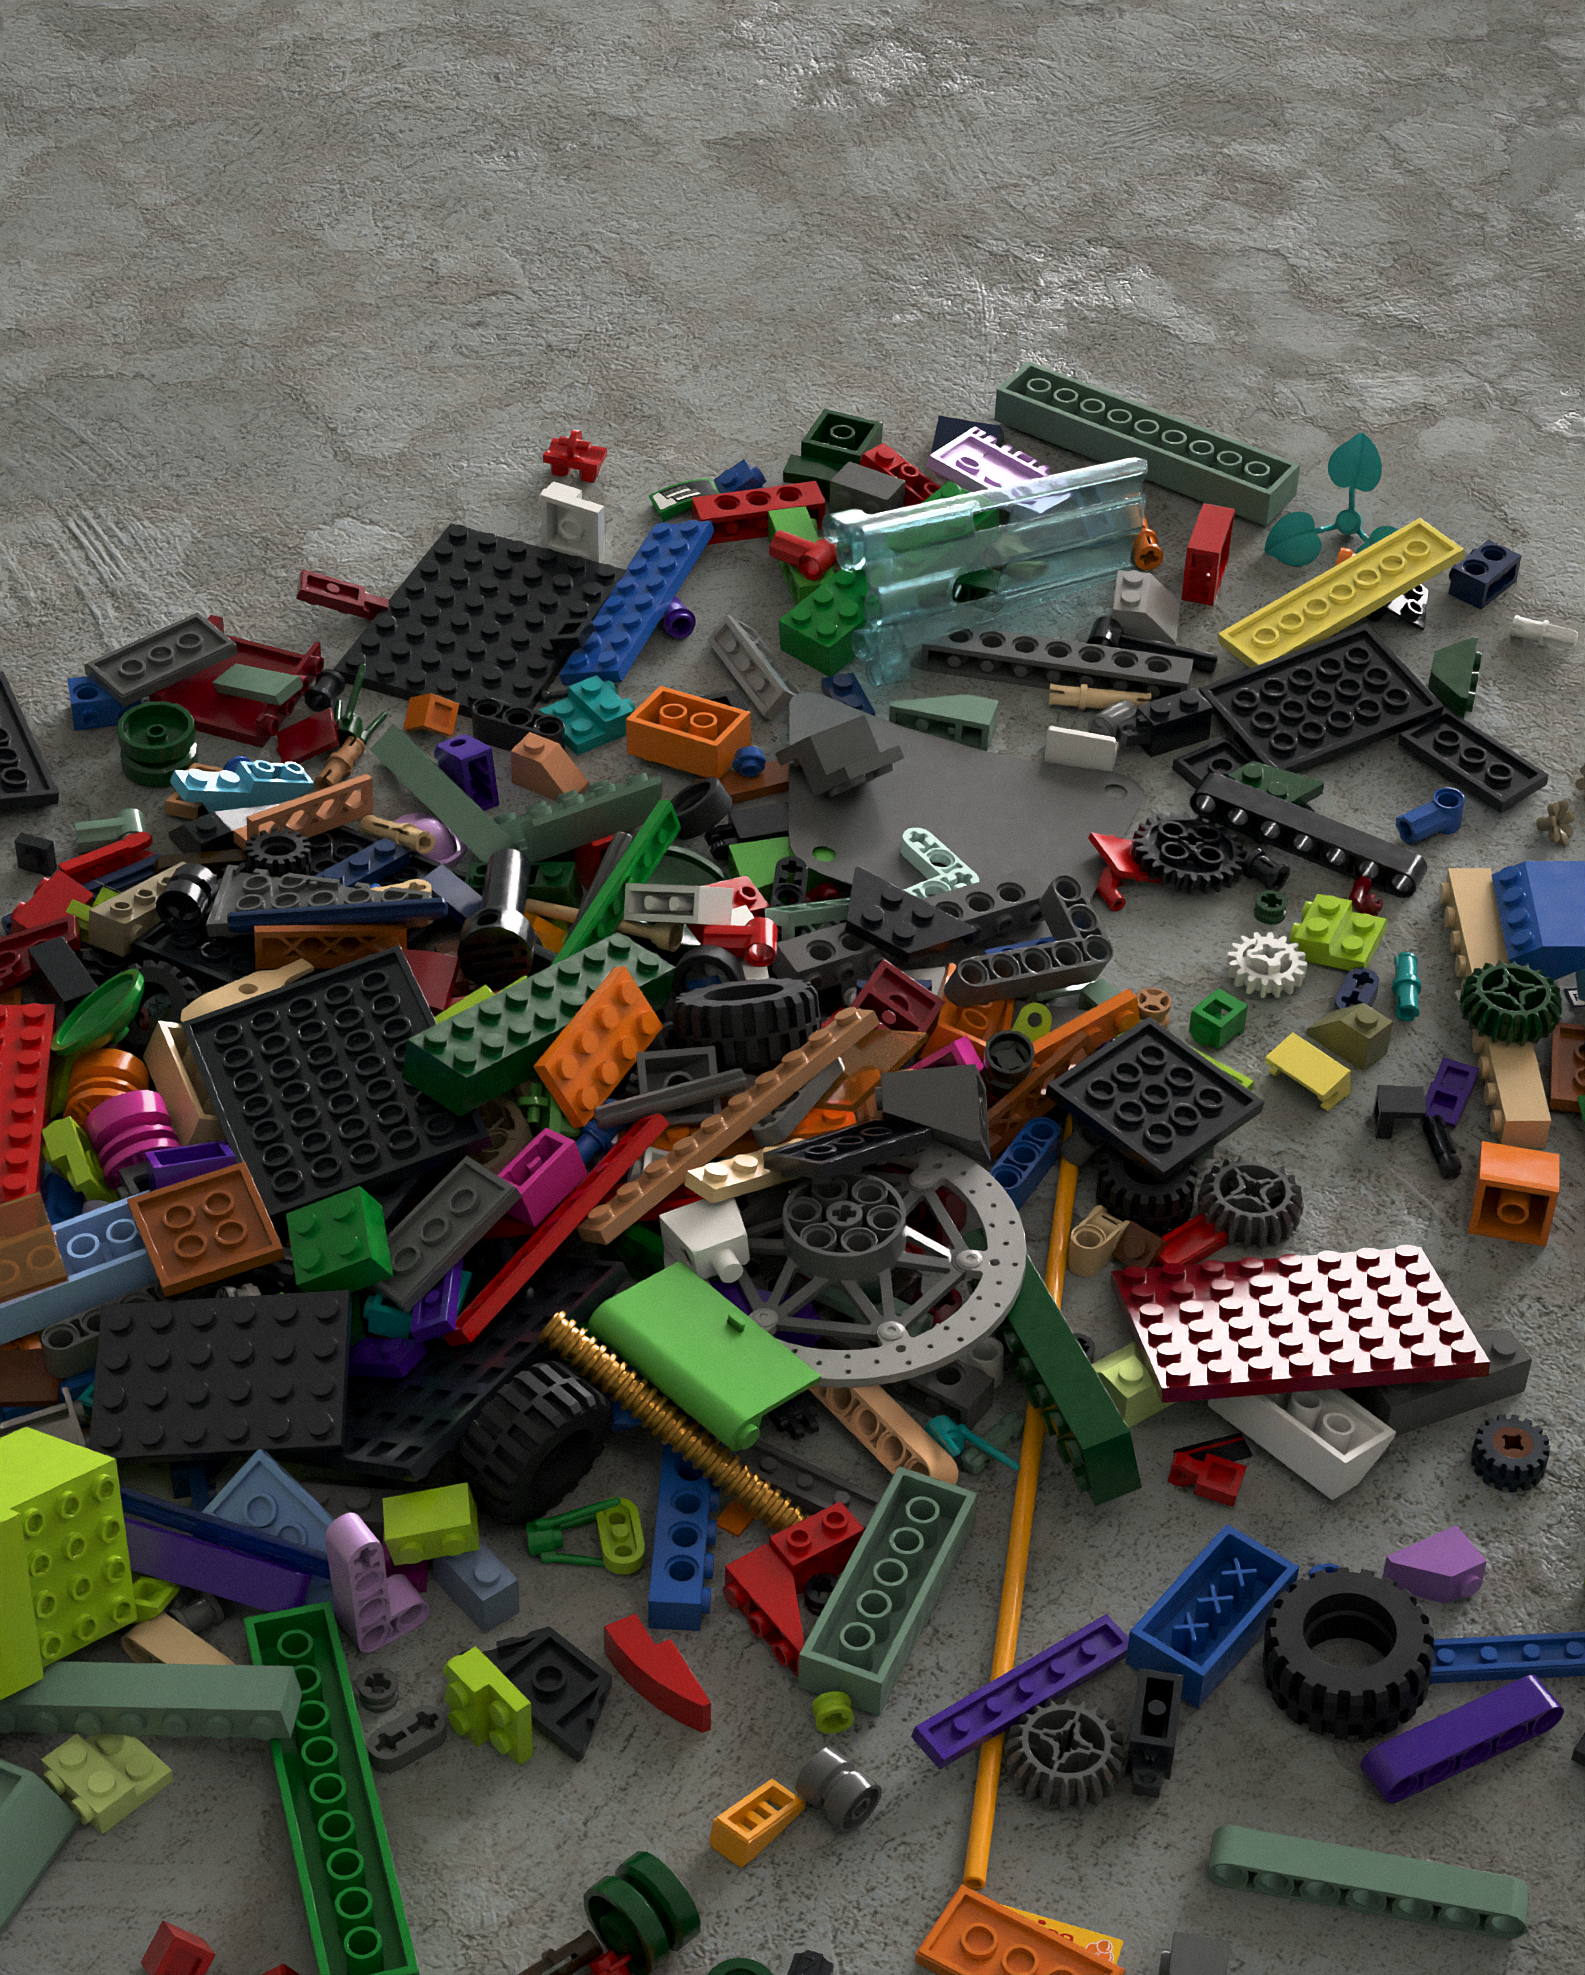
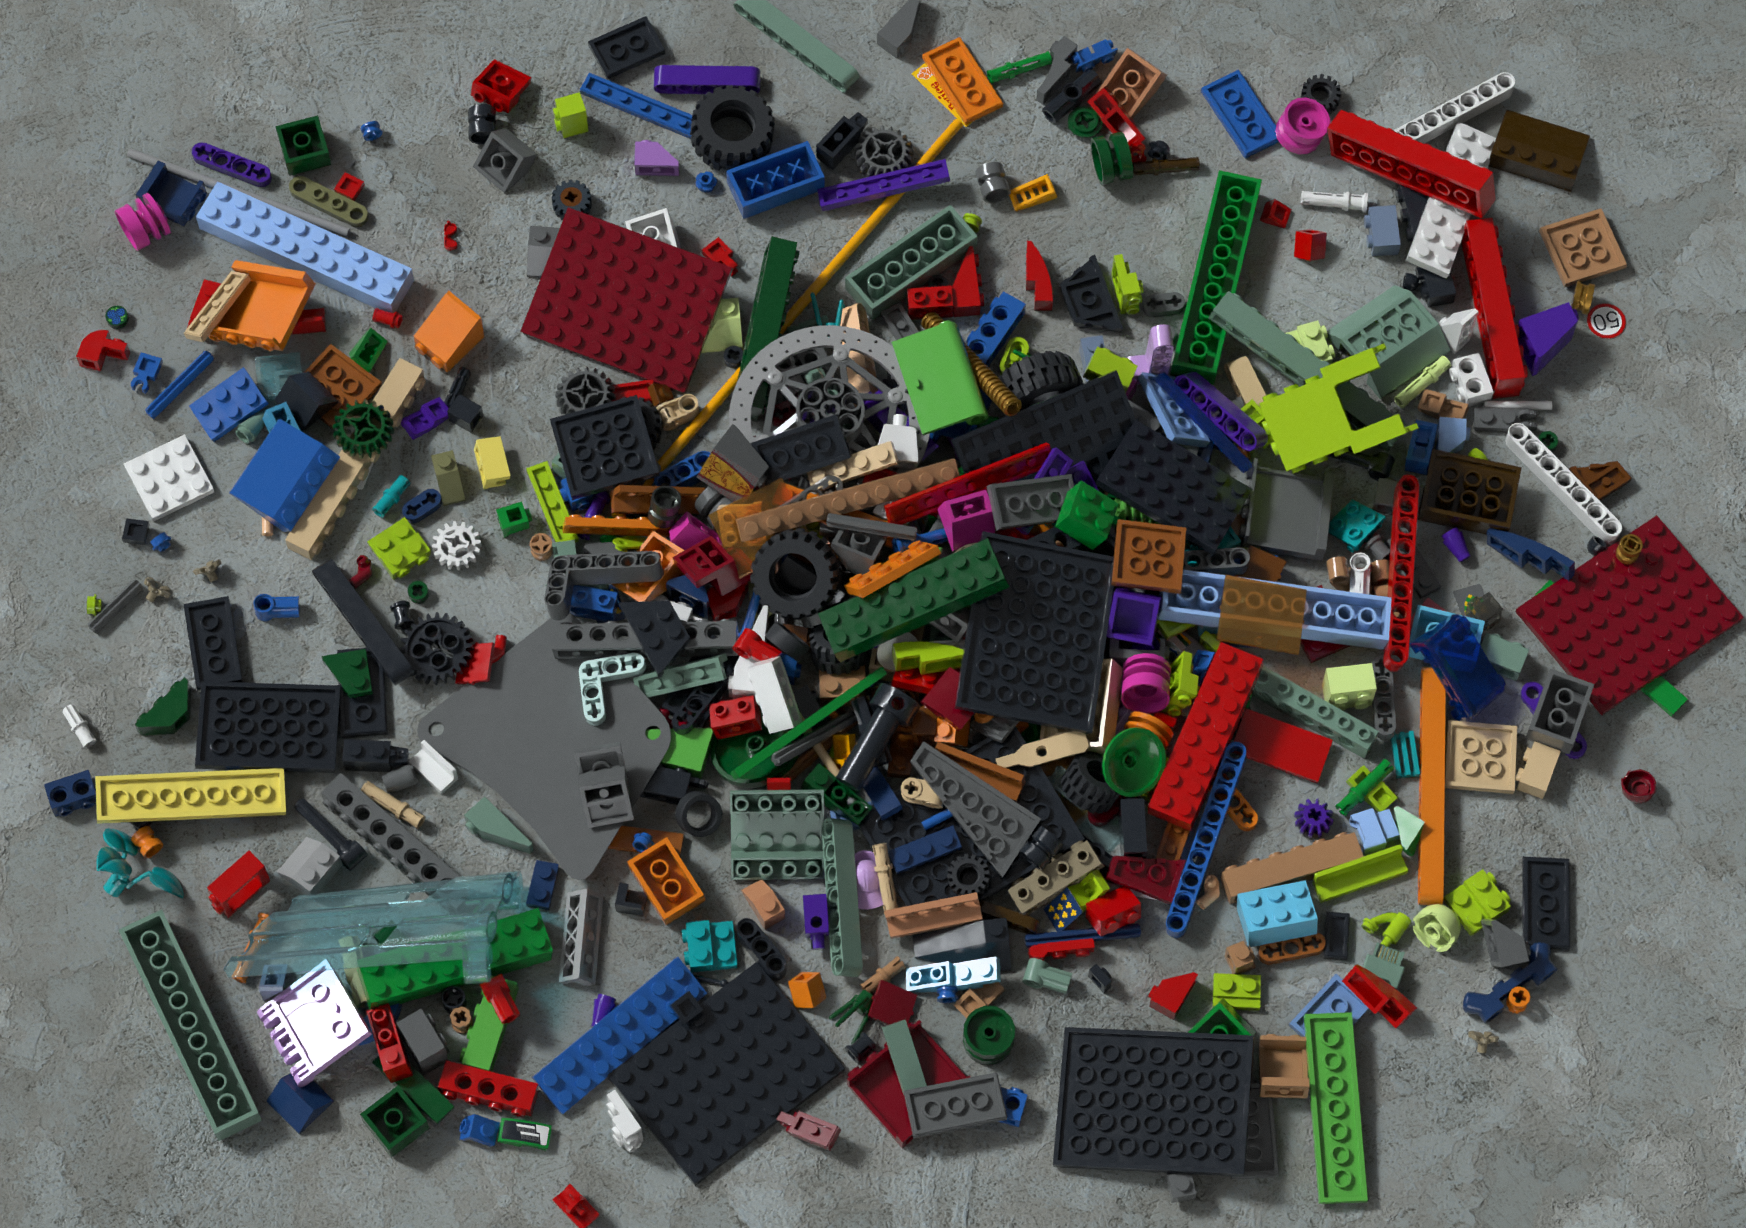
camera: 150 degrees left, 25 degrees up
dark blue axle [227,898,448,933] -> none

